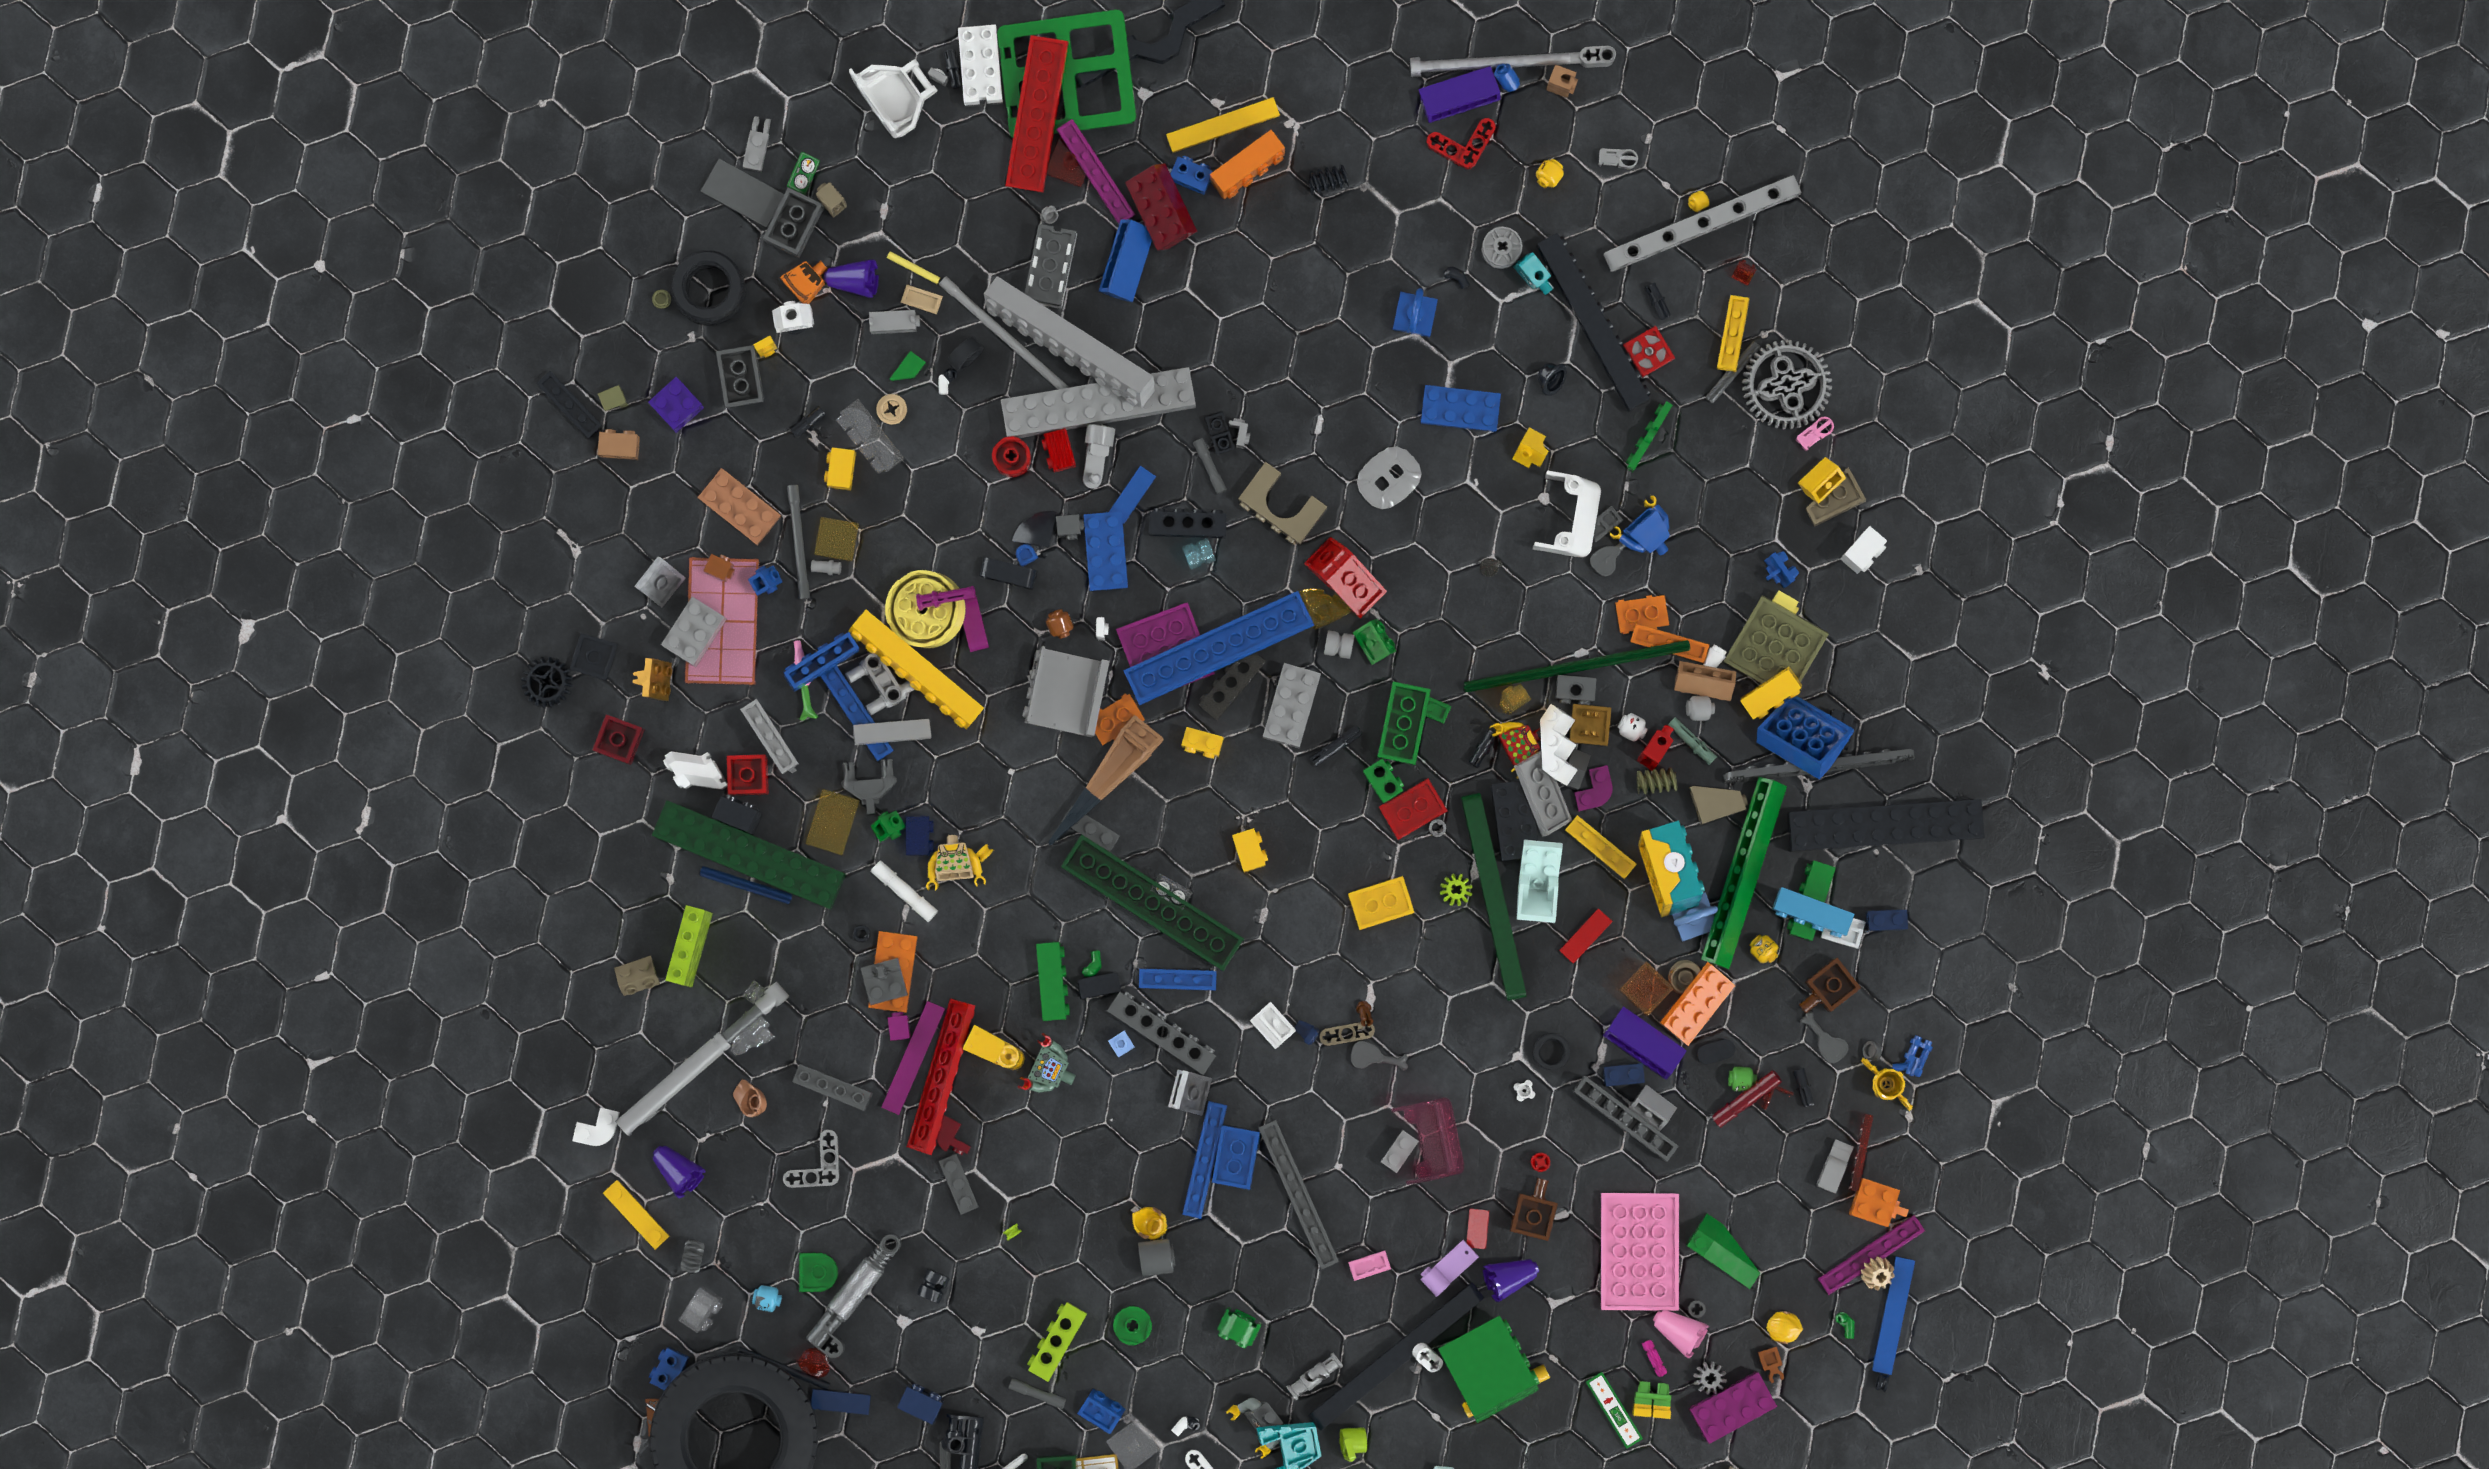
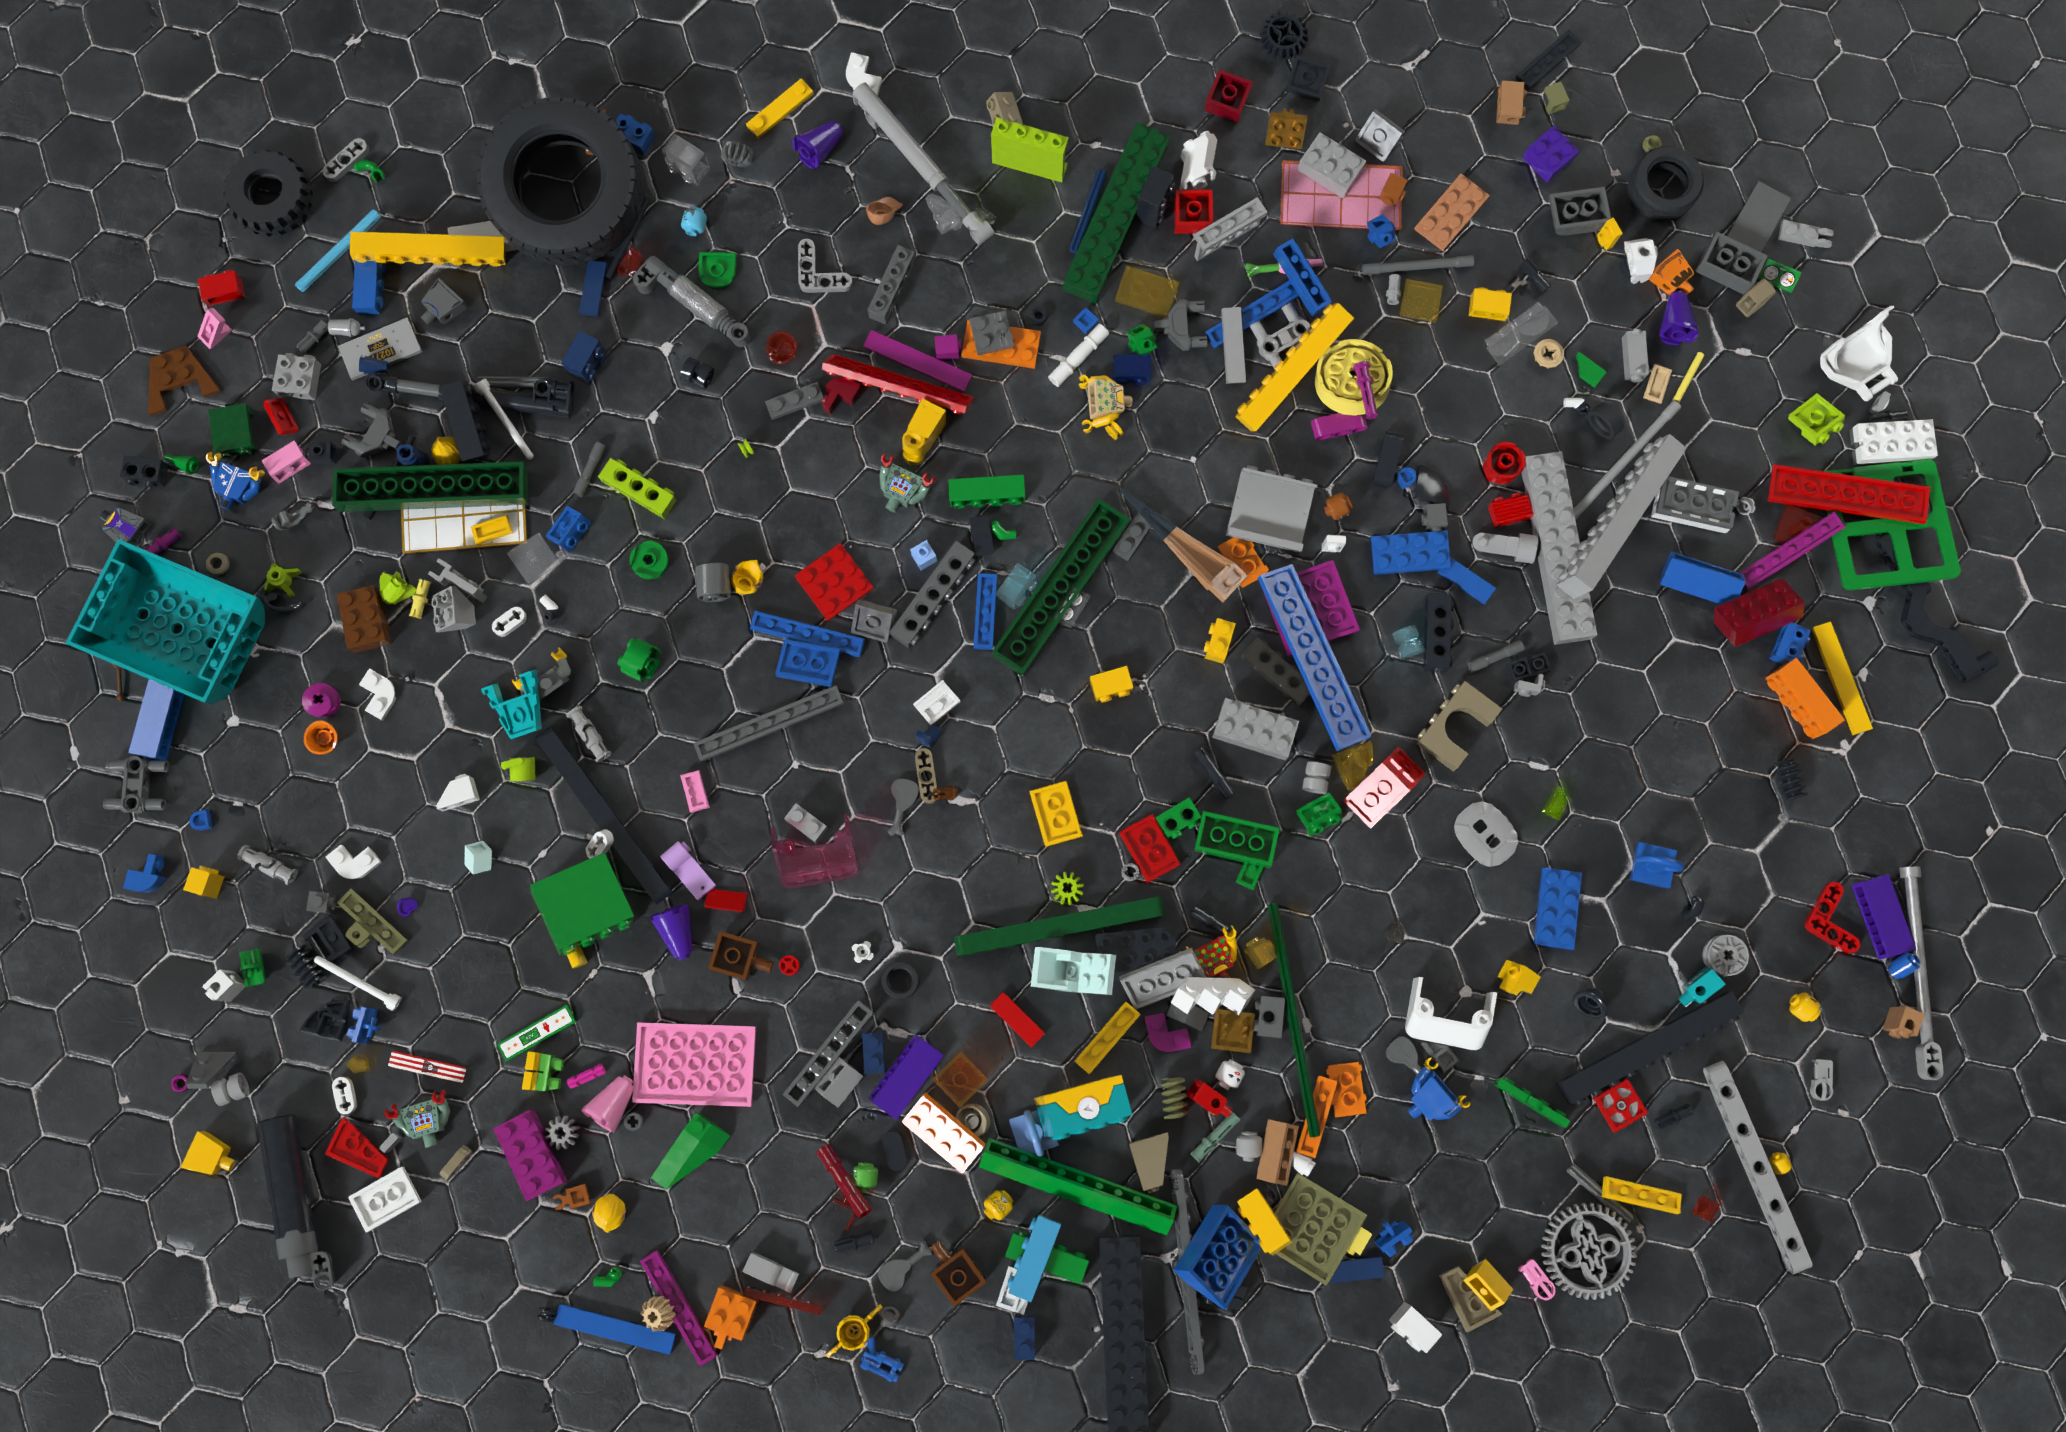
camera: 90 degrees right, 5 degrees down
none -> clear red helmet [766,331,798,364]
none -> red plate [795,543,874,622]
none -> clear light blue brick [996,563,1037,610]
none -> blue tile [1073,307,1099,334]
none -> dark blue tile [1330,1256,1384,1283]
none -> clear neon green brick [1542,785,1567,821]
none -> lime plate [1788,393,1845,446]

